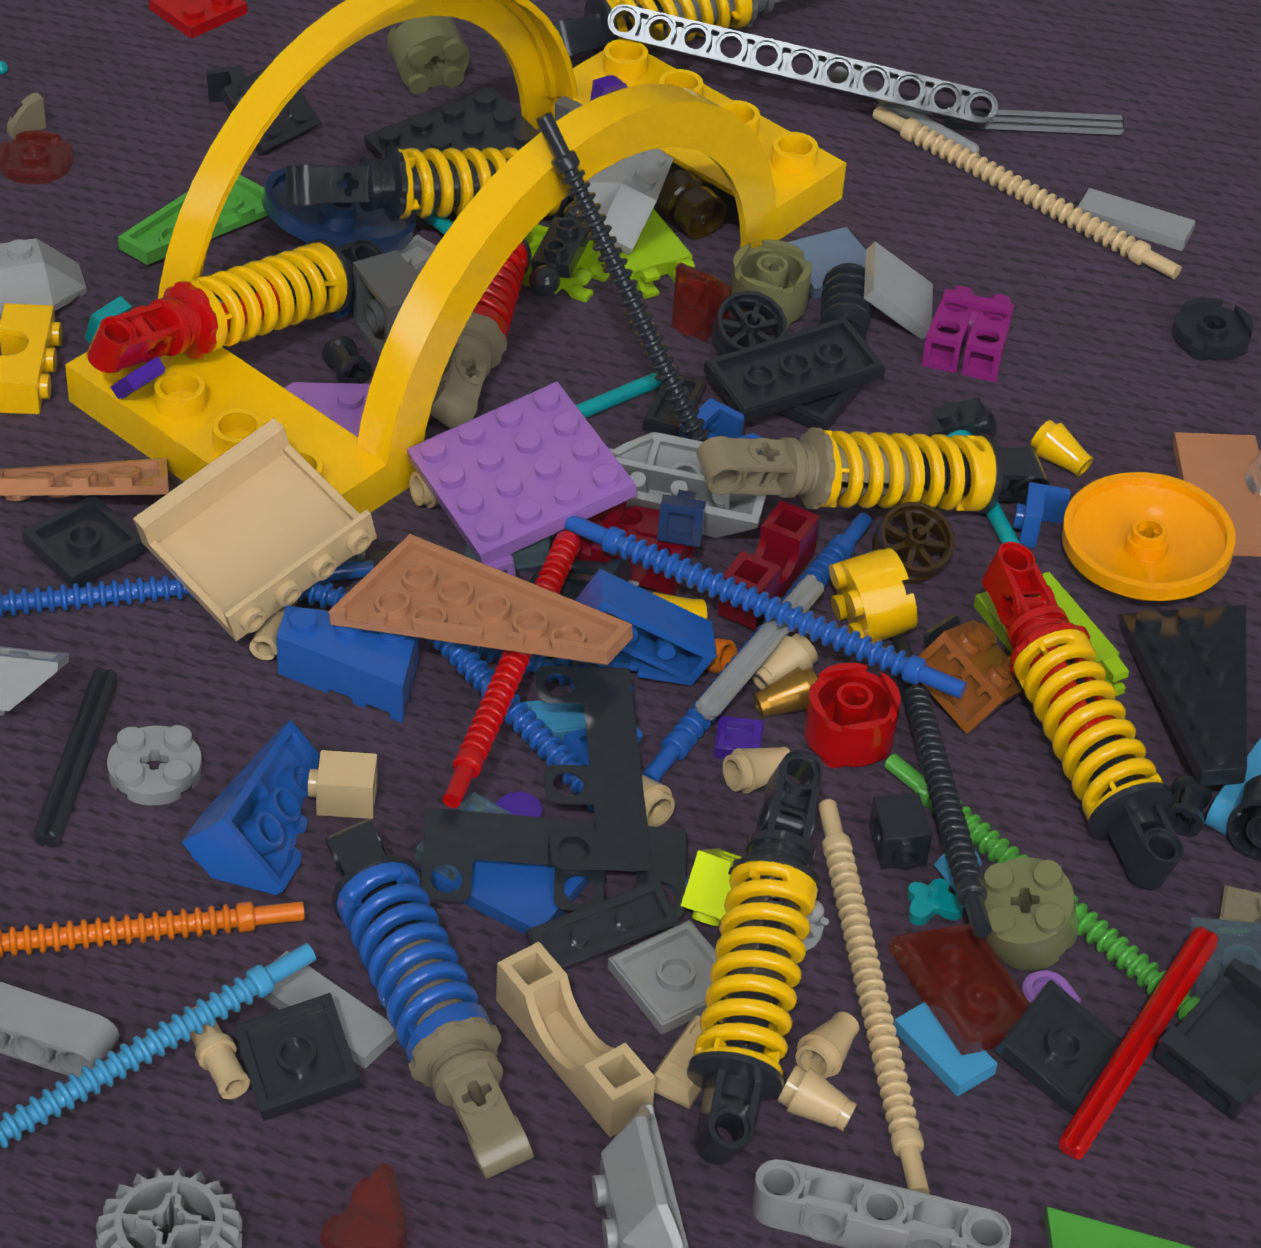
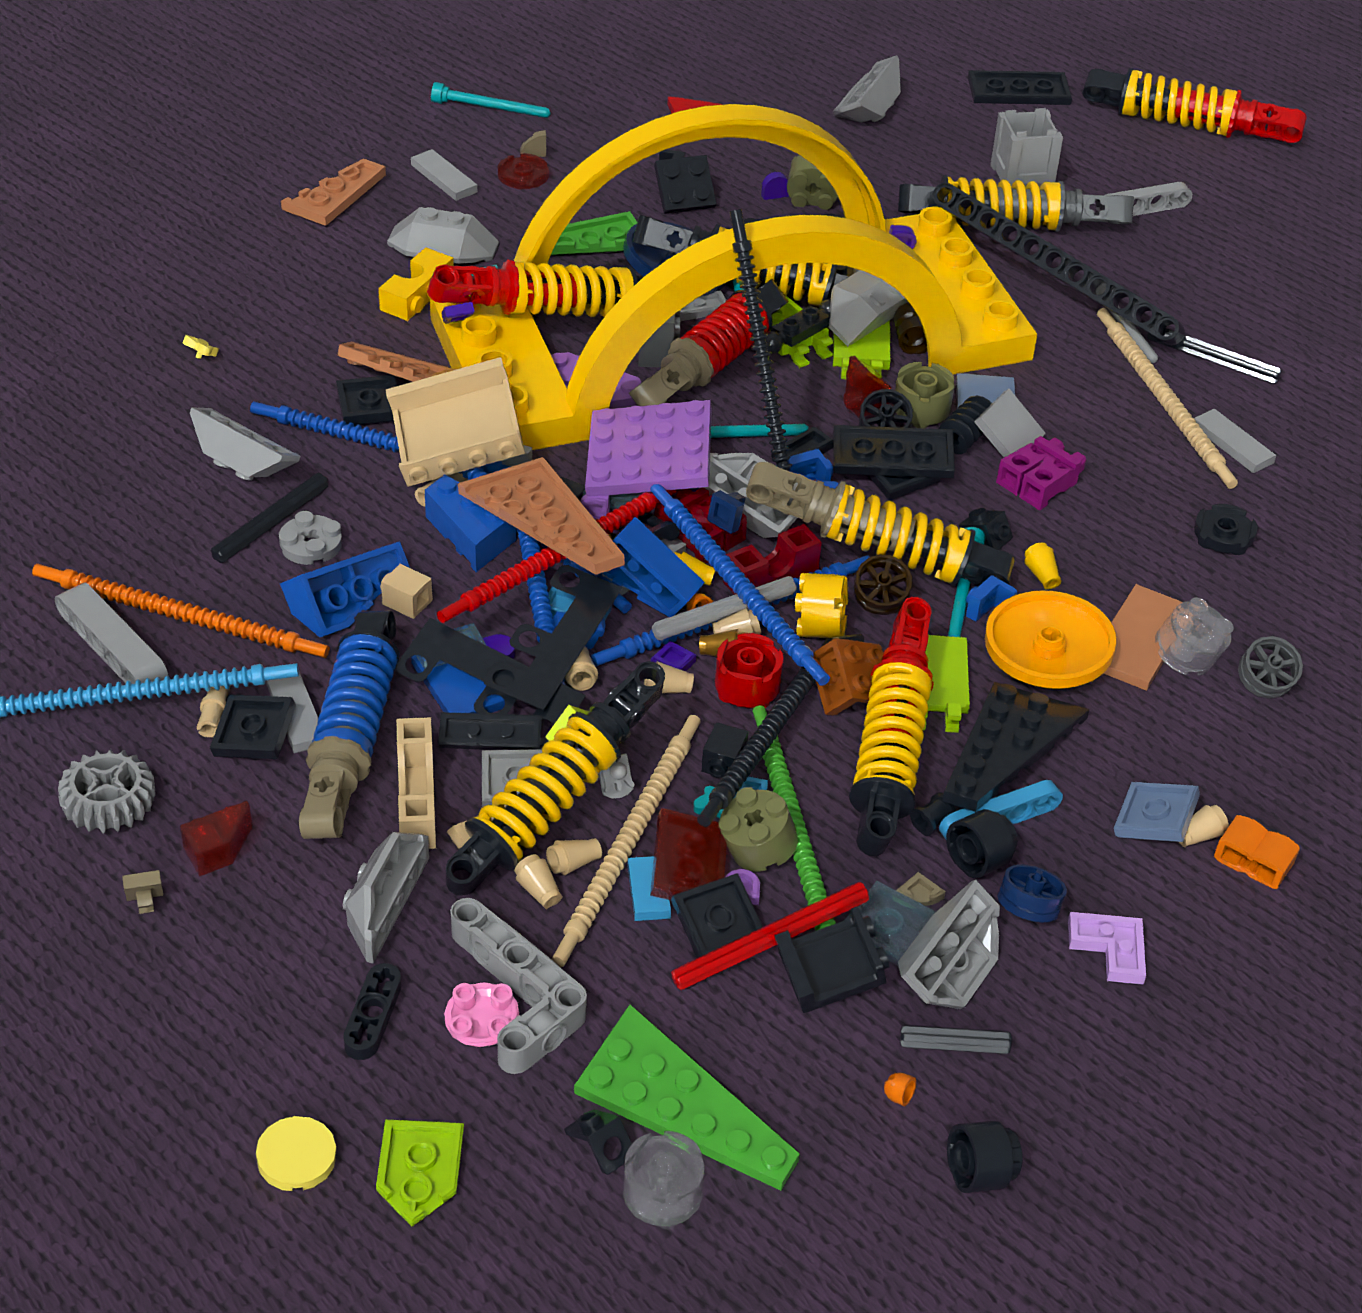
camera: 30 degrees right, 0 degrees up
none -> dark purple tile [761,172,789,200]

